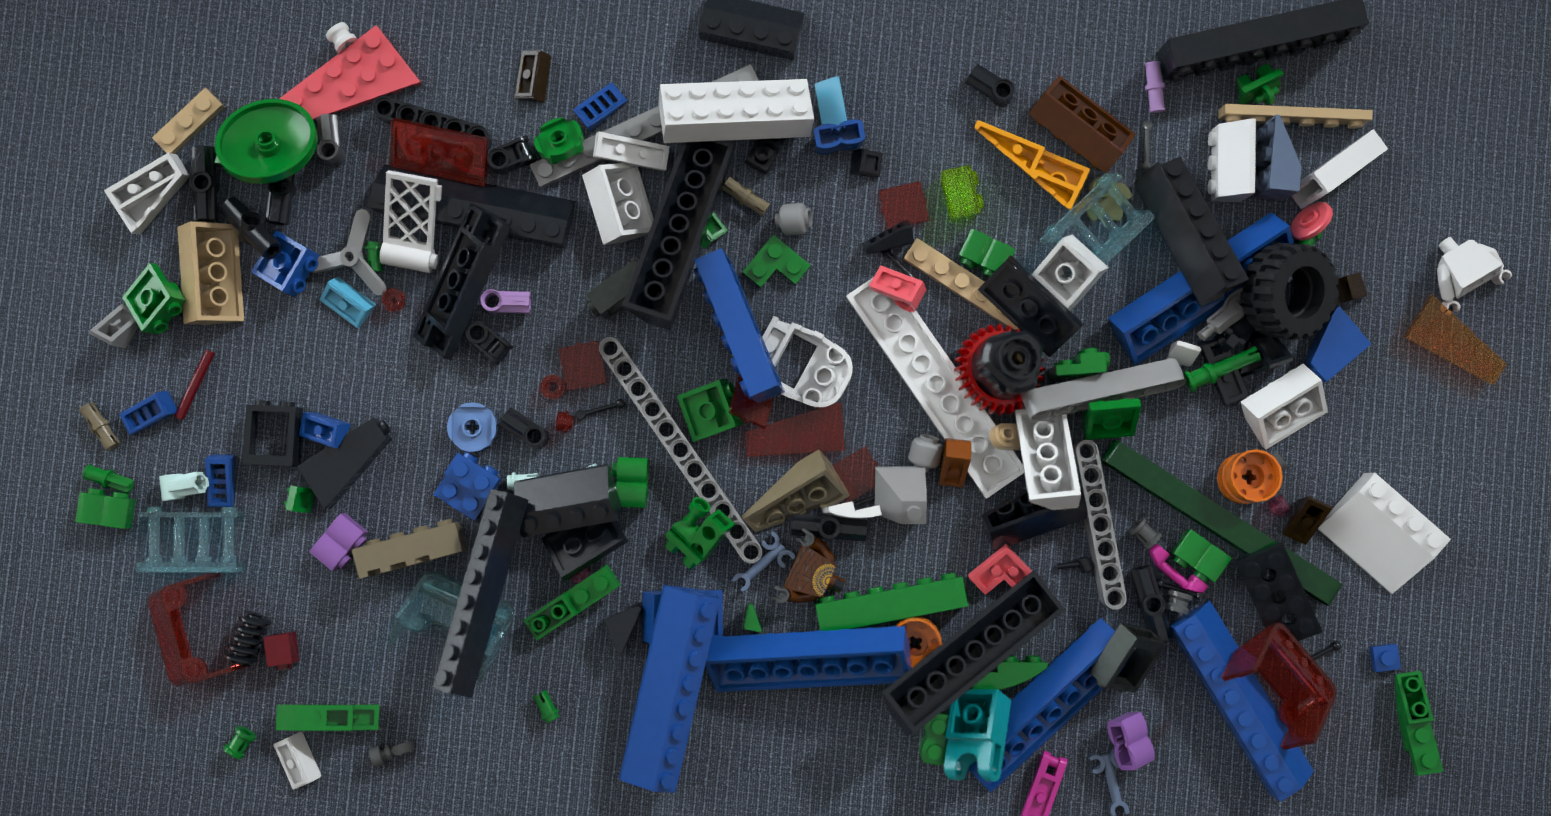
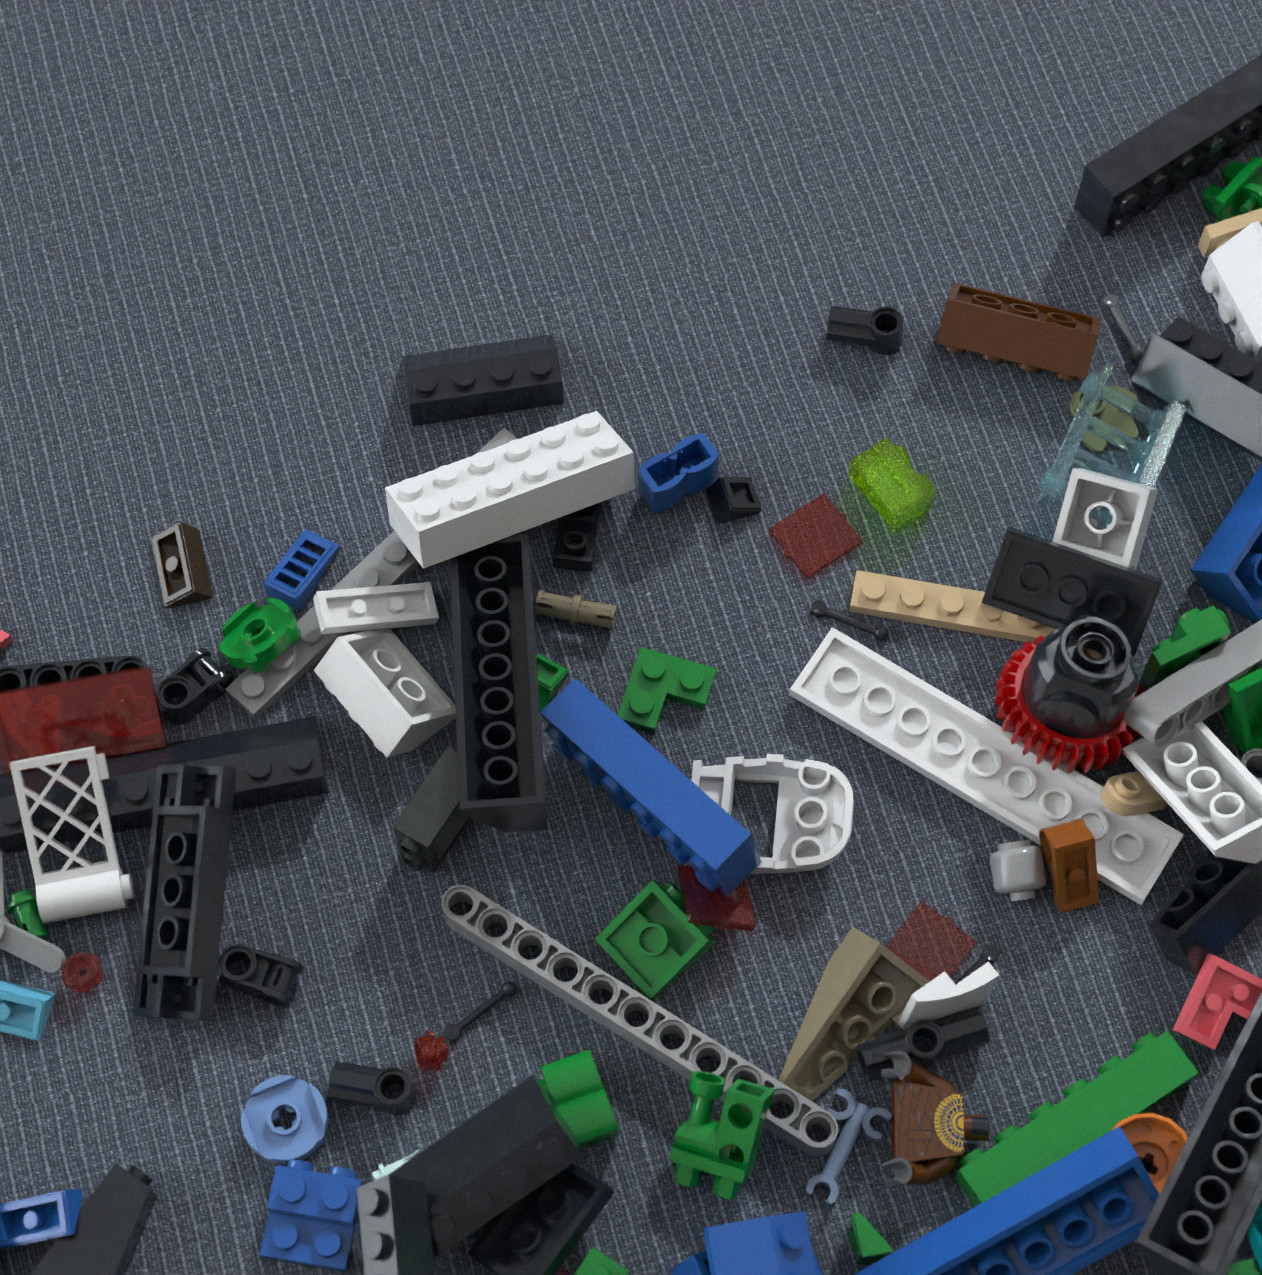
camera: 20 degrees left, 20 degrees down
lavender piece [480,289,531,315] -> none
clear red plate [540,375,565,399] -> none
clear red piece [558,340,607,391] -> none
clear red wing [745,402,845,457] -> none
light grey head [775,203,812,236] -> none
medium azure slope [814,76,847,125] -> none
black slope [862,220,914,254] -> none
coral plate [869,265,926,312] -> none
light grey slope [874,466,927,524] -> none
green brick [957,229,1016,278] -> none
light orange wedge [974,120,1090,211] -> none
lavender pin [1145,61,1165,113] -> none

